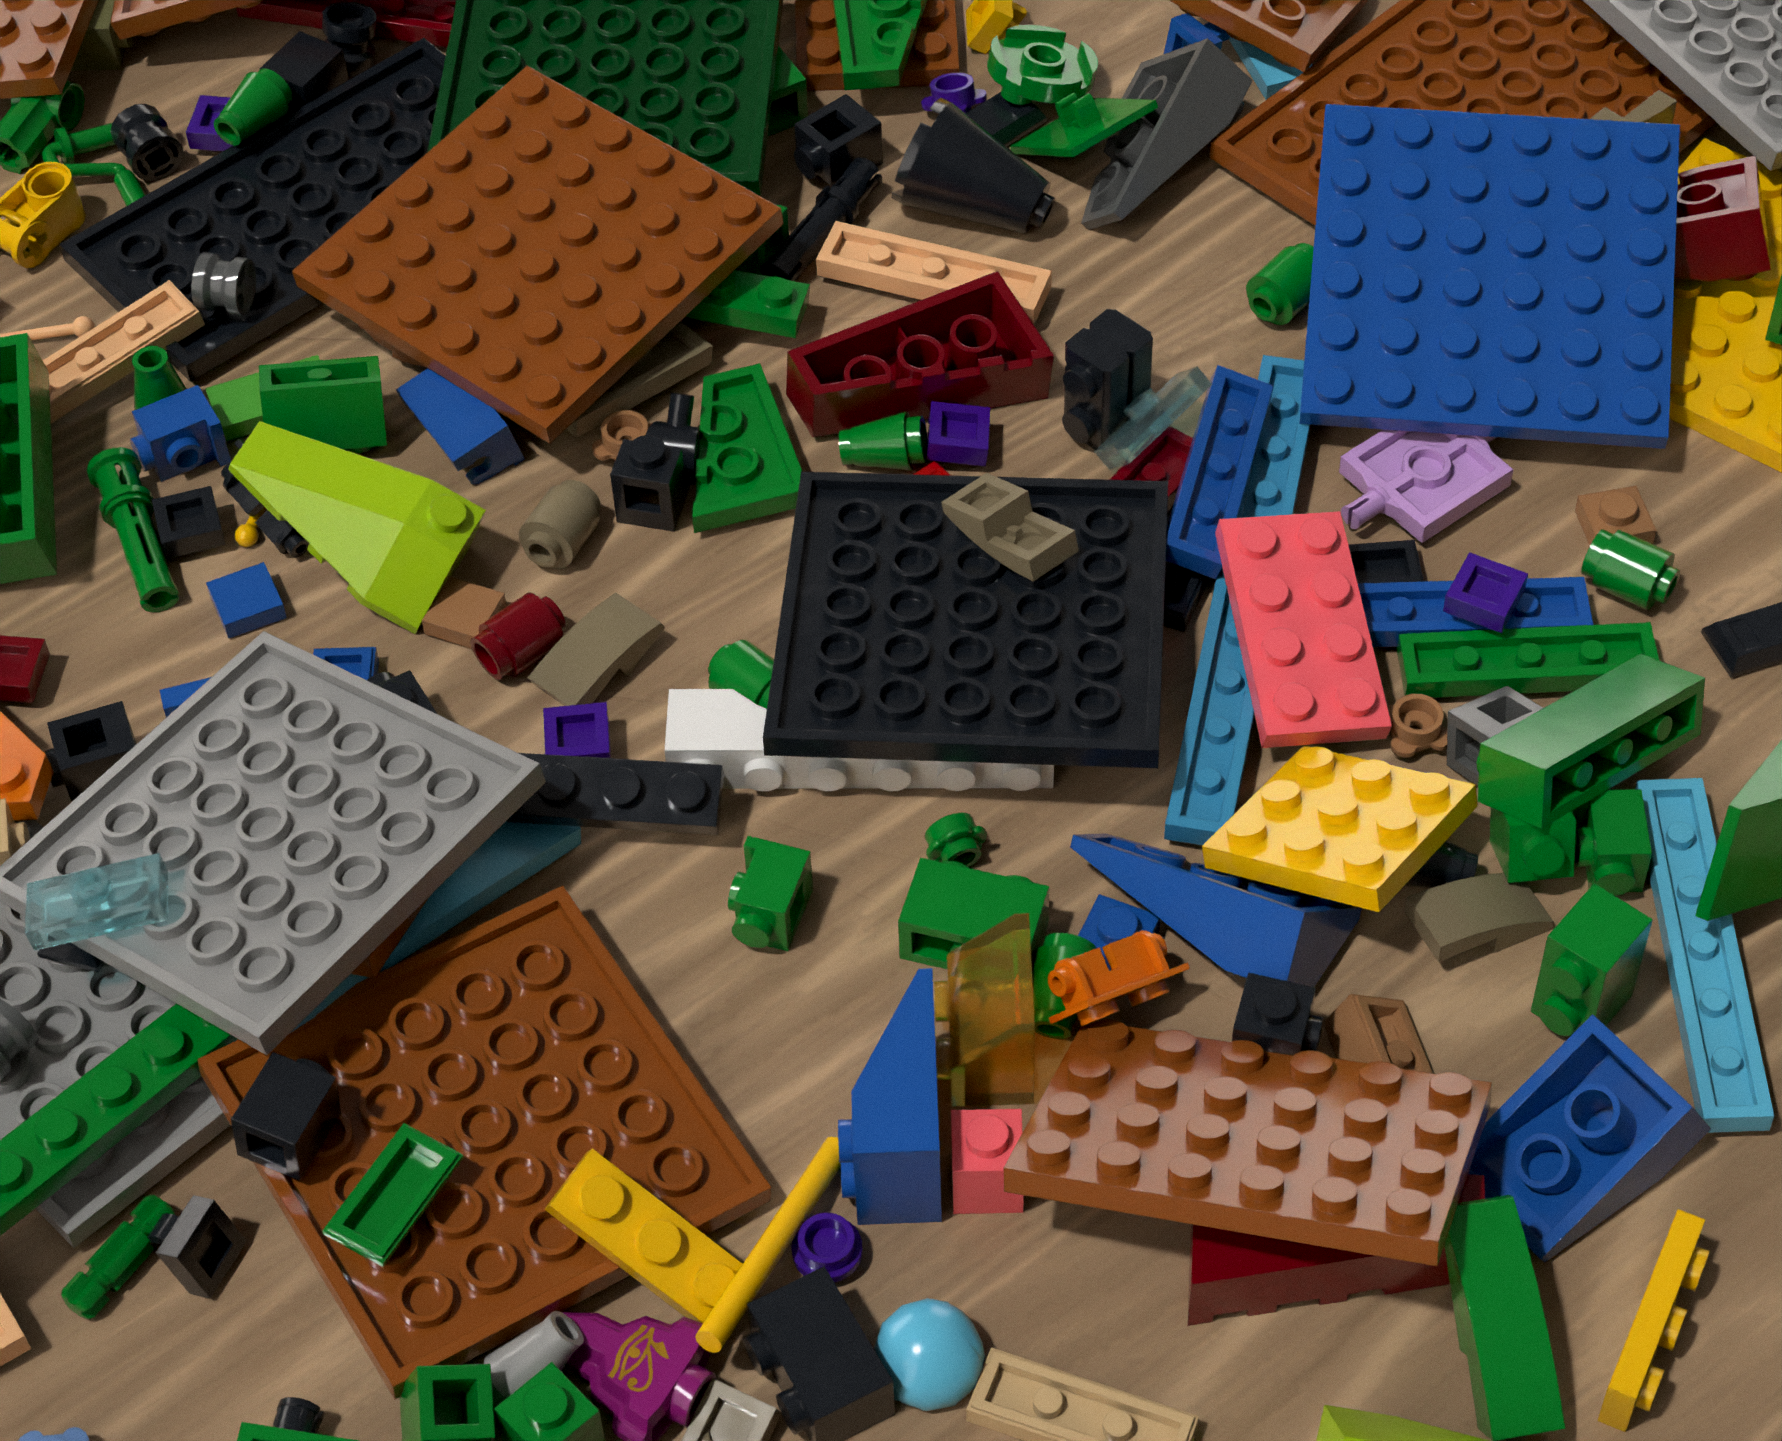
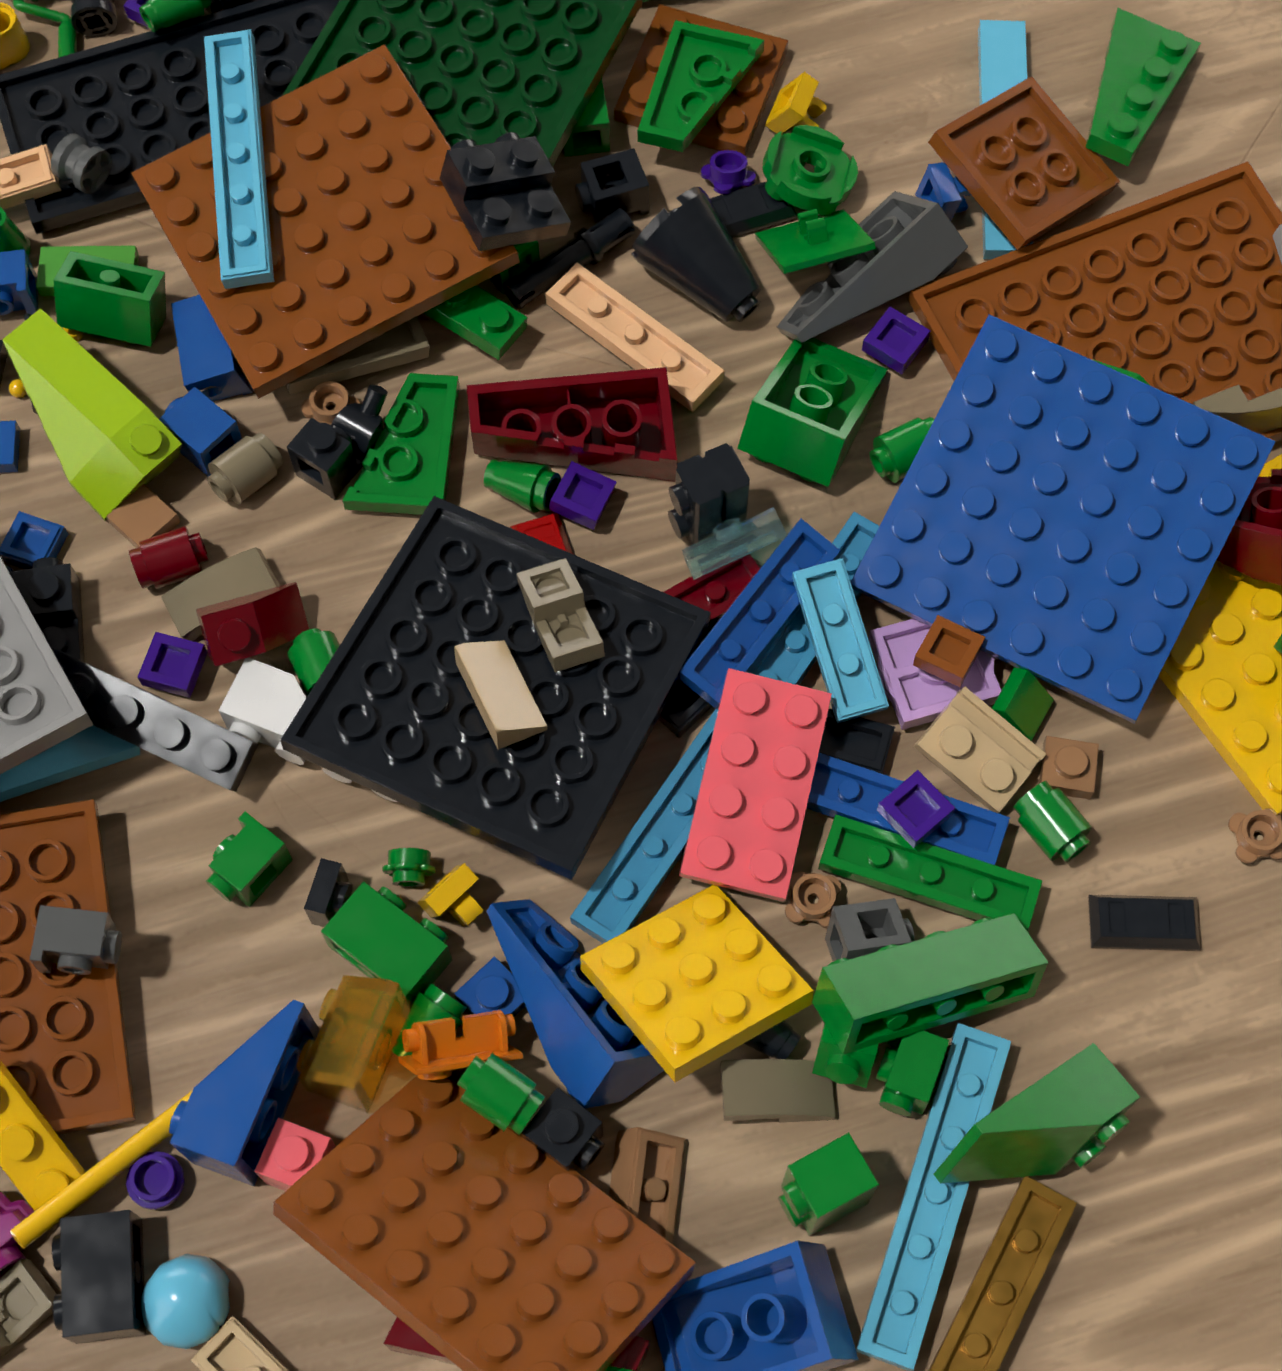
camera: 20 degrees right, 15 degrees up
none -> dark grey brick [30,905,122,975]
none -> blue brick [159,387,242,477]
none -> dark red slope [196,582,309,667]
none -> medium azure tile [204,29,274,289]
none -> black plate [304,858,353,927]
none -> yellow tile [417,863,484,926]
none -> black plate [440,132,571,251]
none -> tan slope [454,640,548,750]
none -> green brick [457,1053,545,1135]
none -> green slope [737,338,888,487]
none -> medium azure tile [792,558,889,723]
none -> dark purple plate [862,306,931,375]
none -> dark orange plate [913,615,985,688]
none -> tan plate [913,686,1046,813]
none -> green tile [992,668,1054,741]

